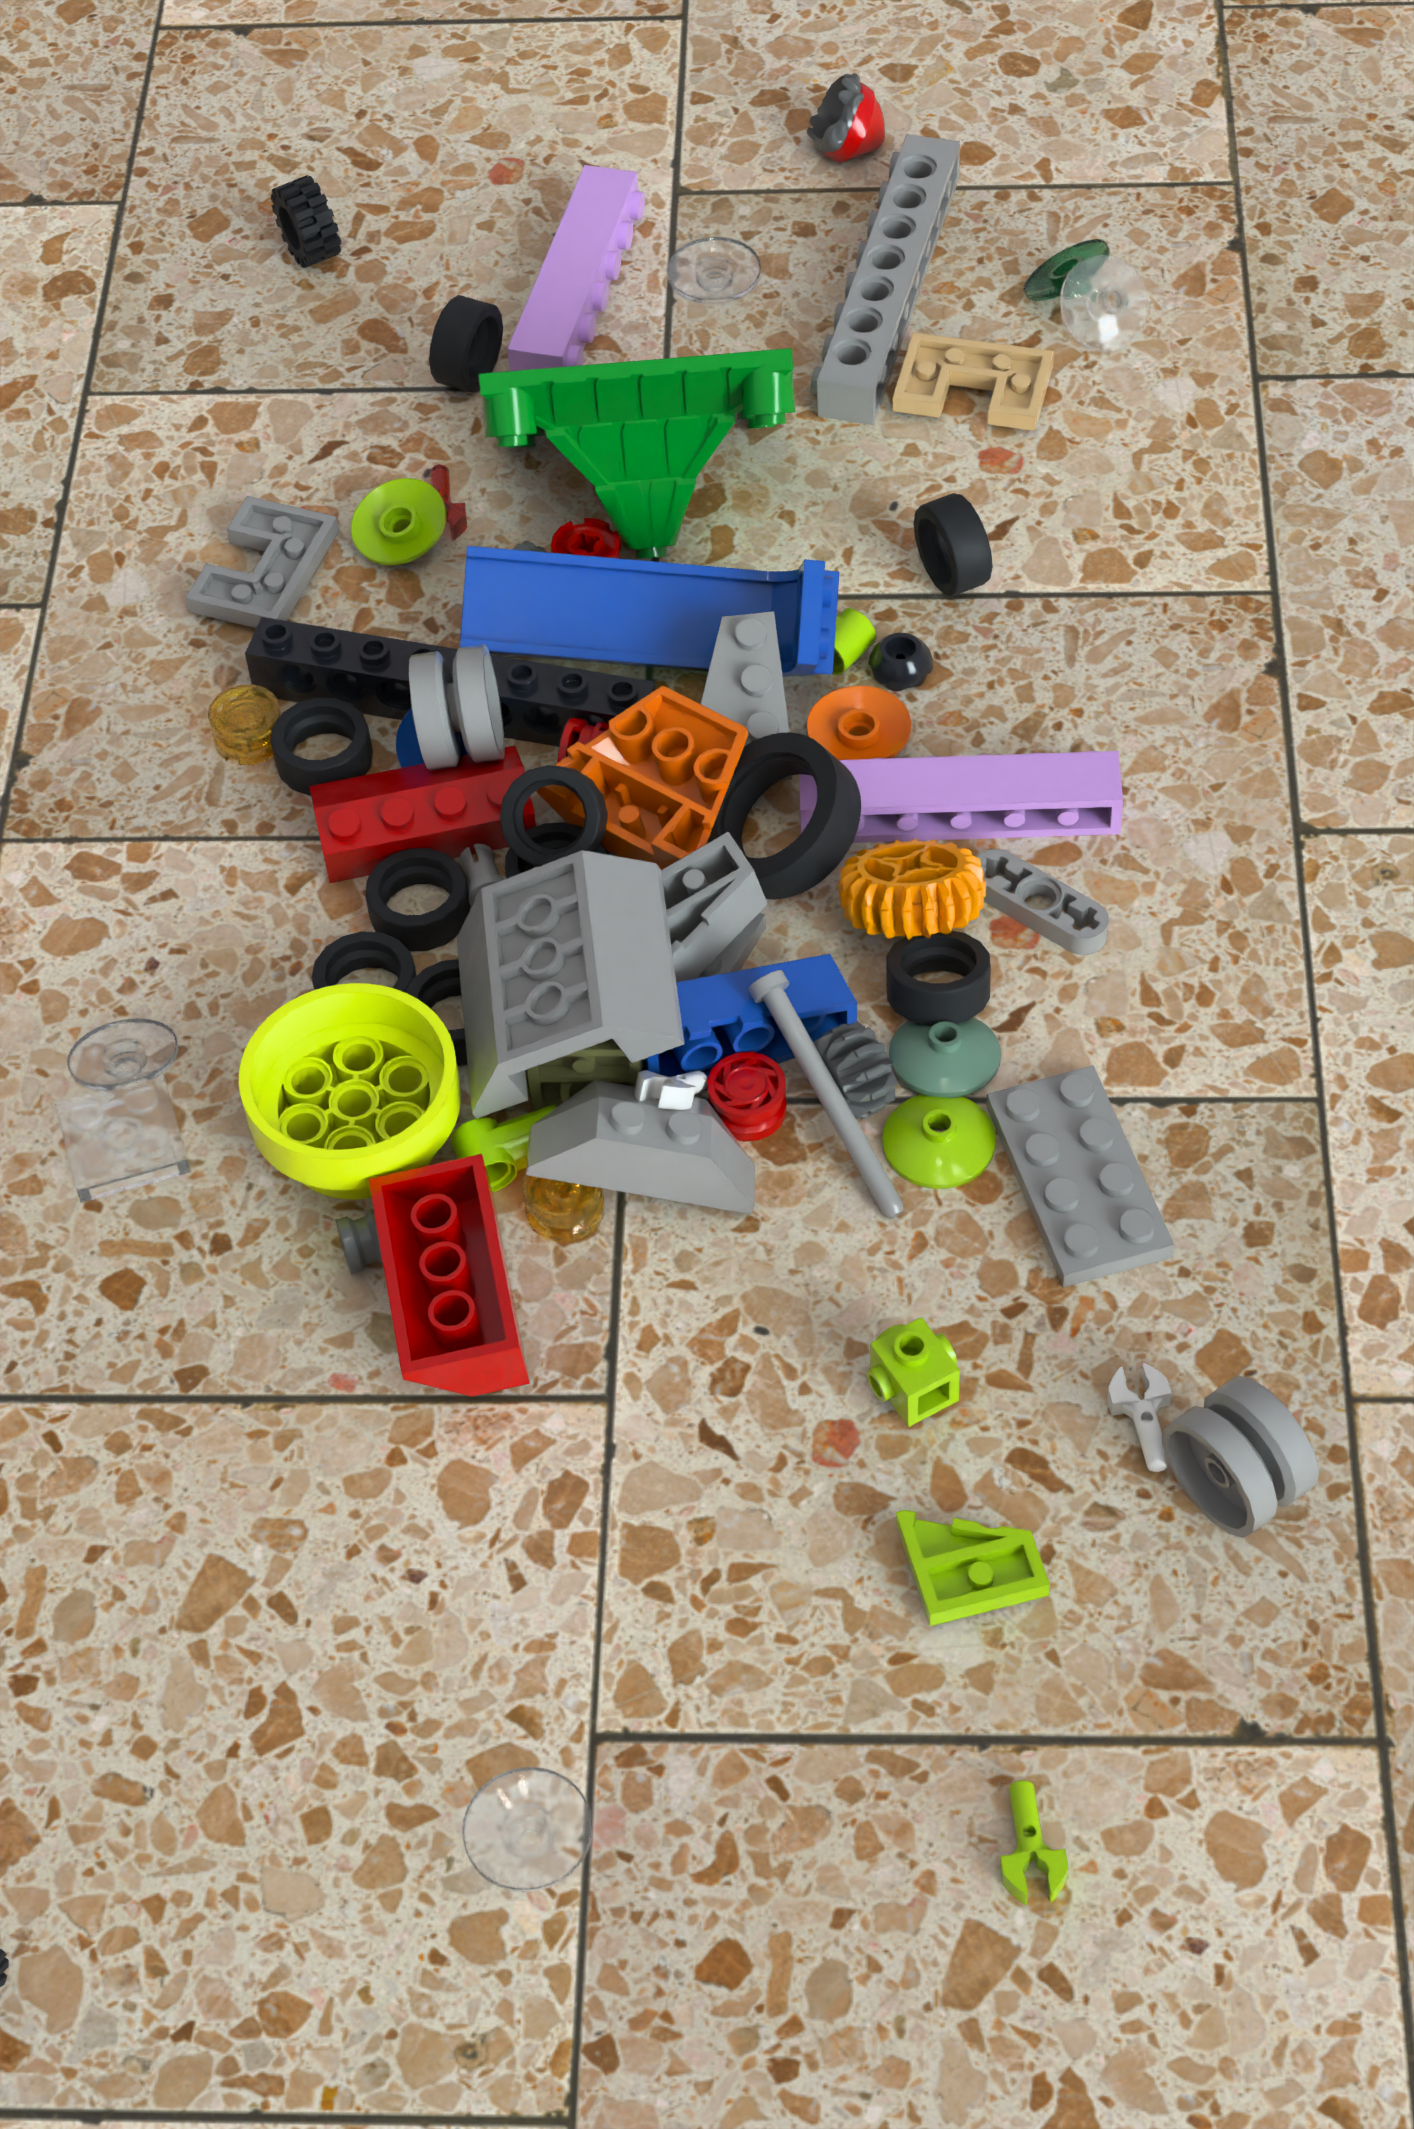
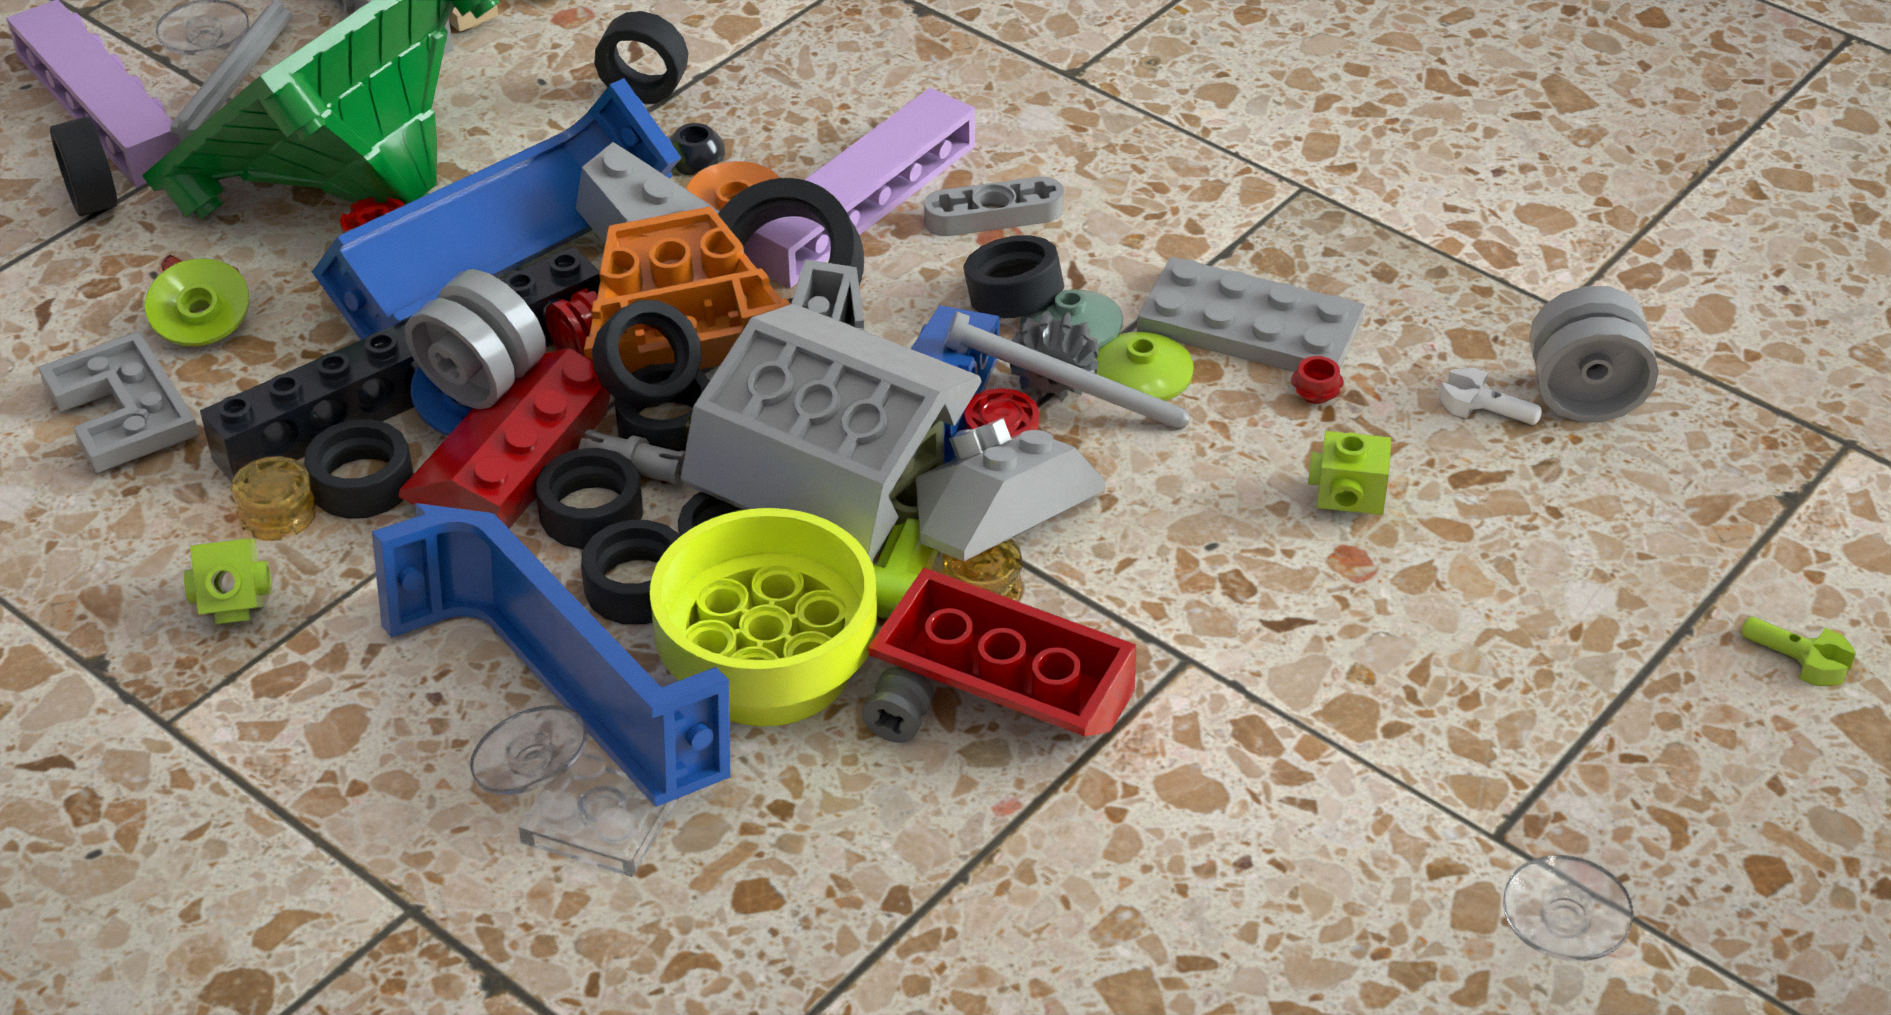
camera: 55 degrees left, 10 degrees down
light orange gear [838,838,986,940] -> none
lime wing [896,1510,1050,1626] -> none
none -> light grey axle [170,1,292,142]
none -> lime brick [184,538,272,624]
none -> blue panel [372,503,731,807]
none -> red plate [1291,356,1344,404]

